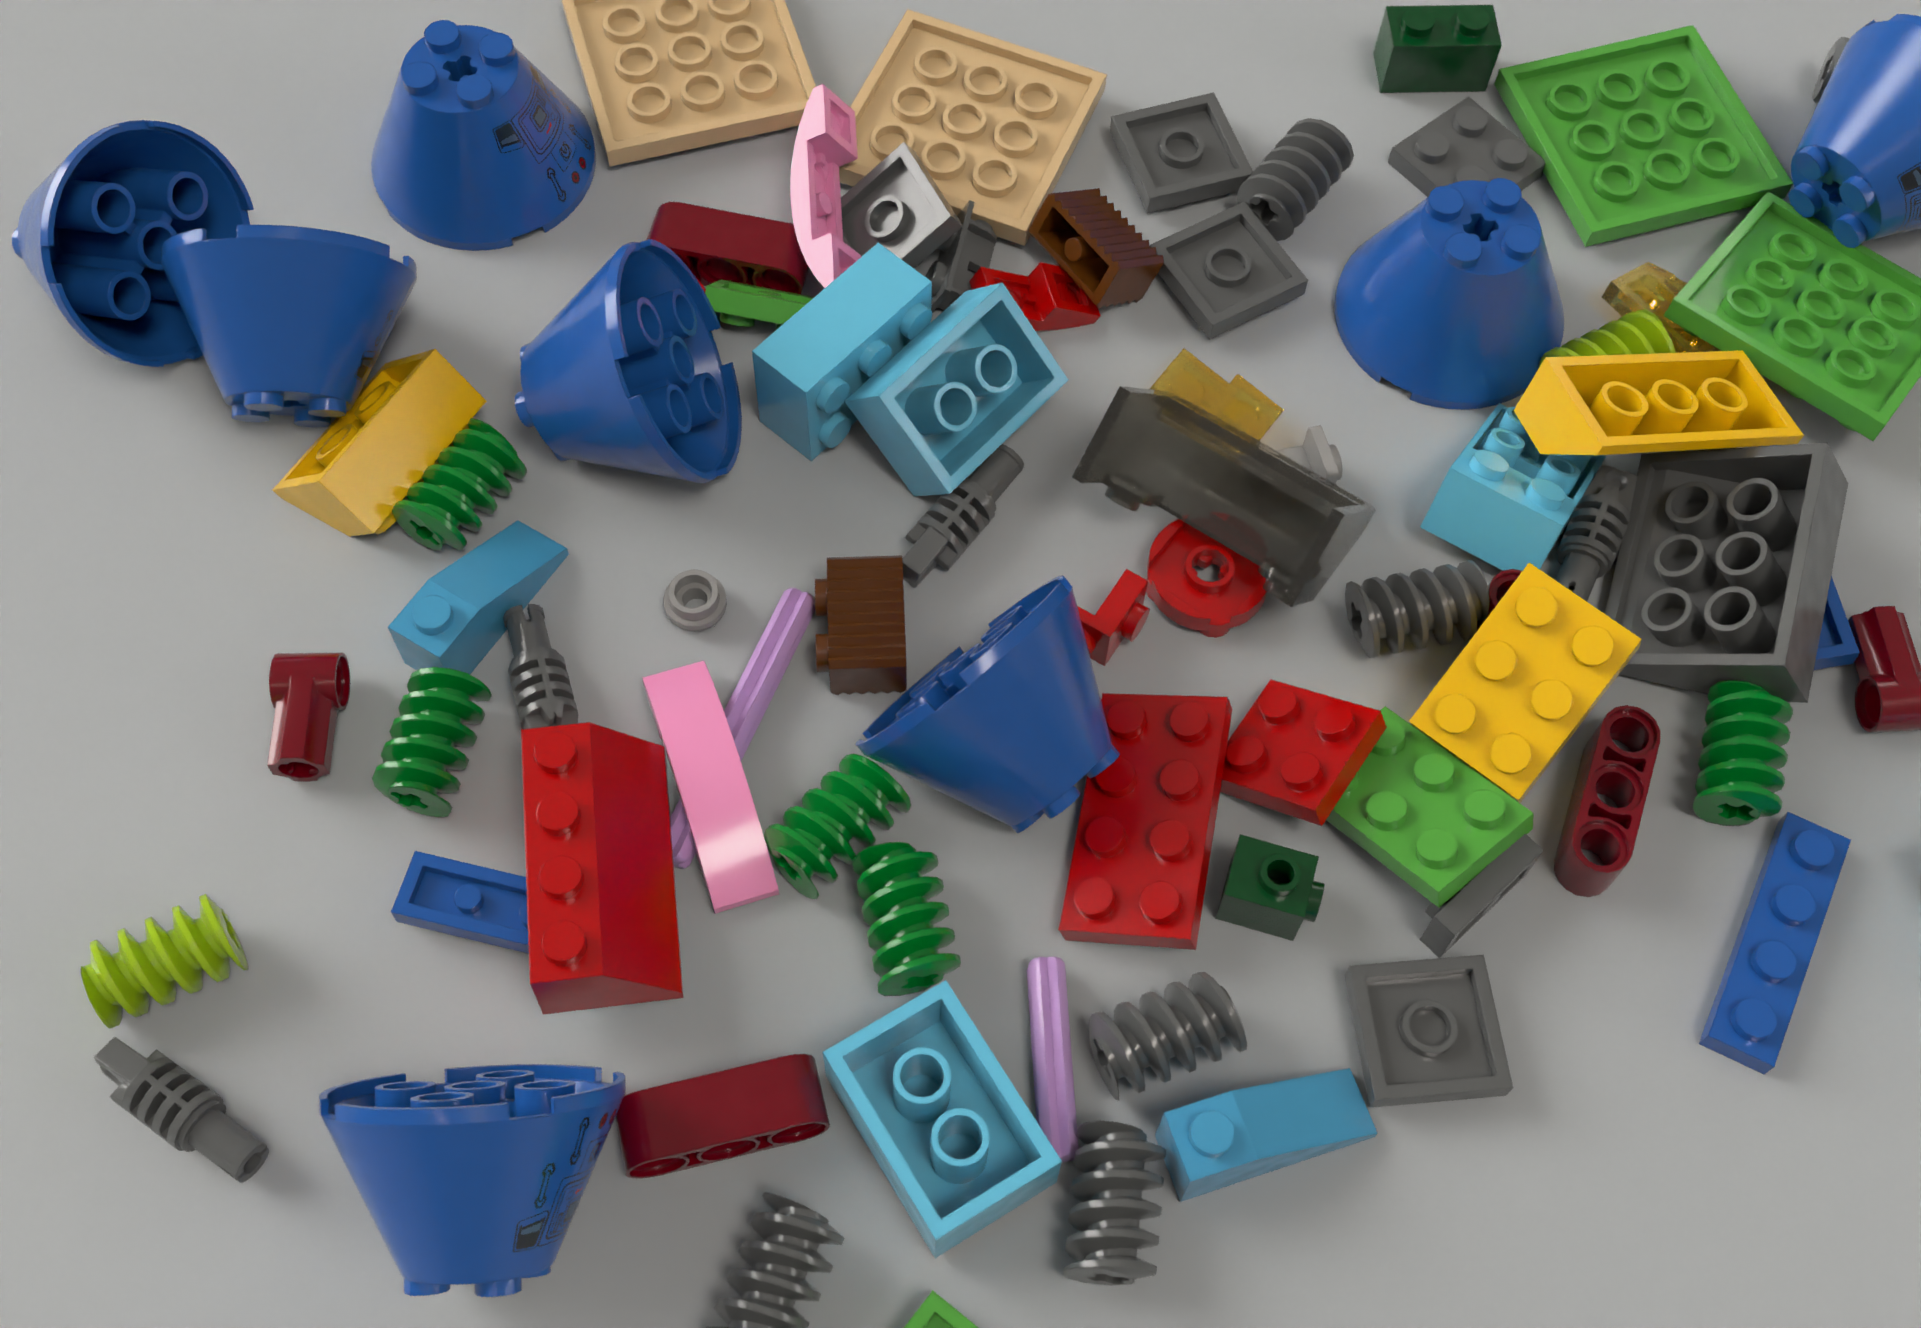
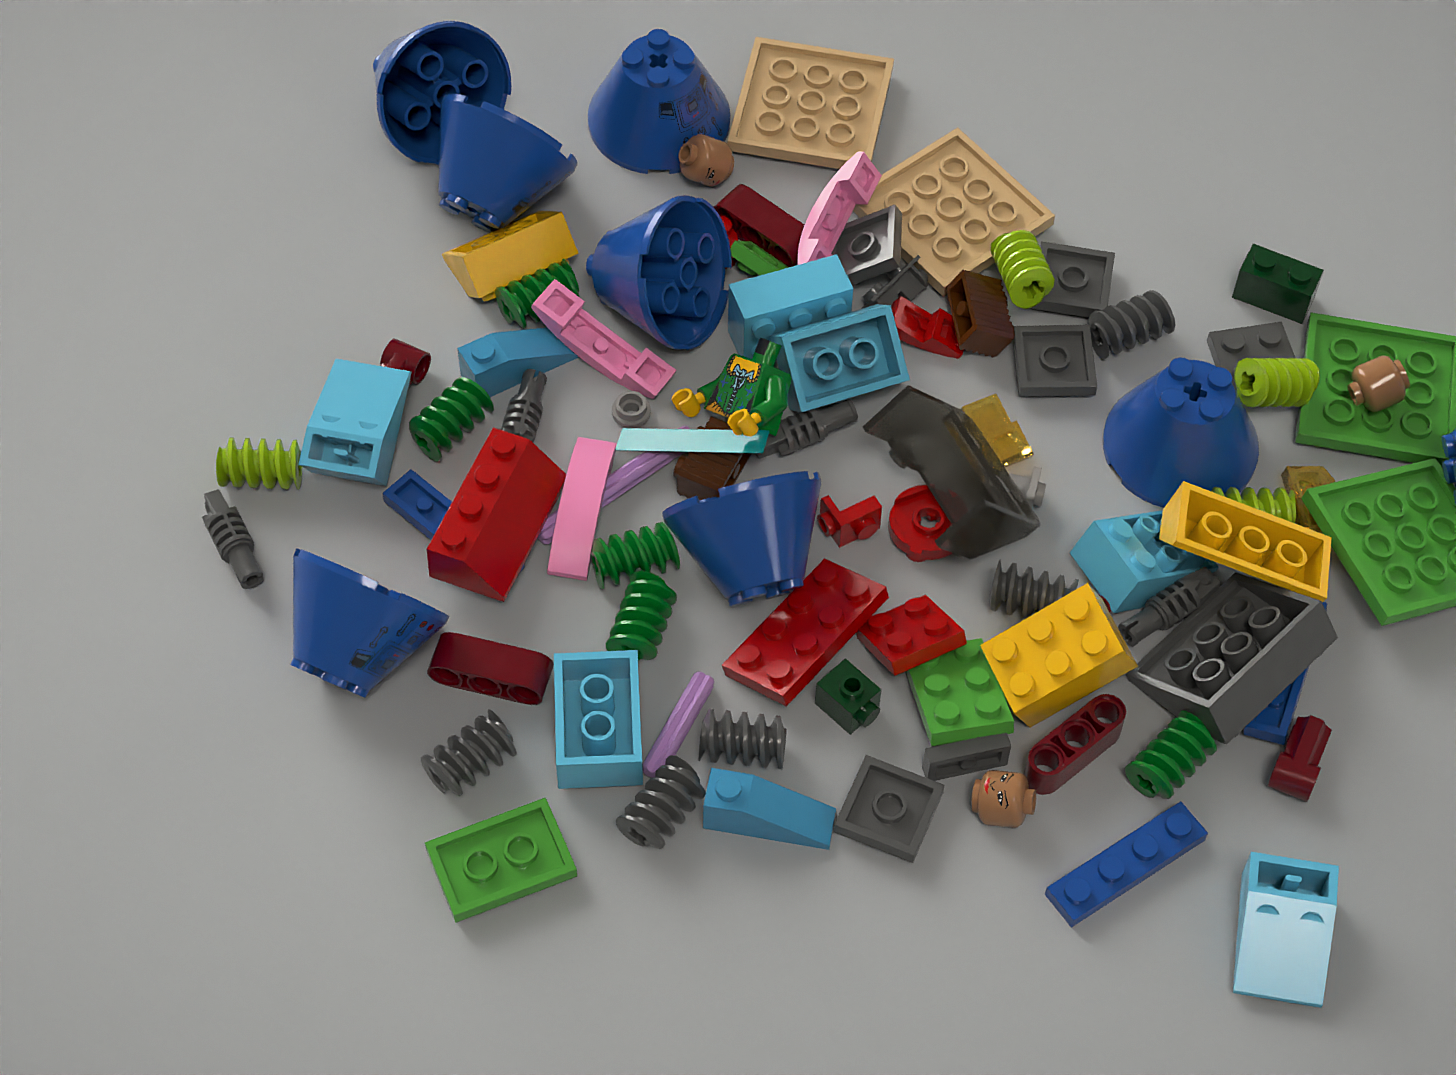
camera: 30 degrees right, 5 degrees down
none -> medium azure slope [298,358,412,486]
none -> bright pink slope [531,279,677,399]
none -> sticker [615,428,769,453]
none -> torso [671,338,792,436]
none -> medium nougat head [679,134,734,187]
none -> medium nougat head [972,770,1036,828]
none -> lime piece [990,230,1055,309]
none -> lime piece [1234,358,1320,407]
none -> medium nougat head [1347,356,1410,412]

